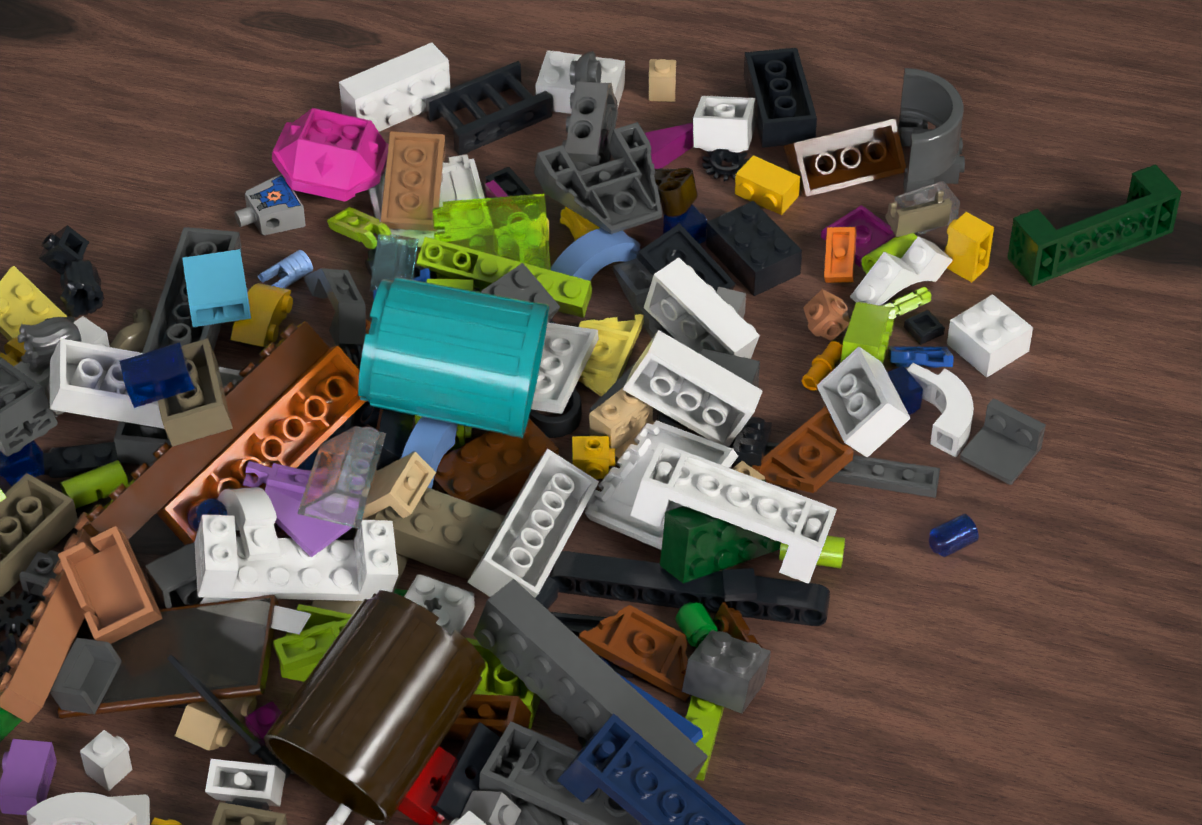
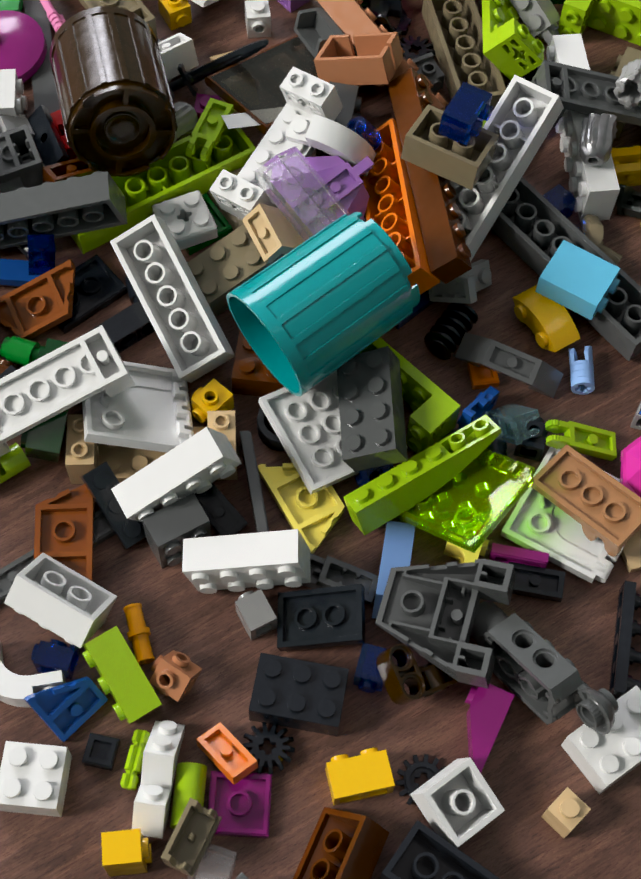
camera: 130 degrees right, 15 degrees up
none -> black gear [242,722,295,775]

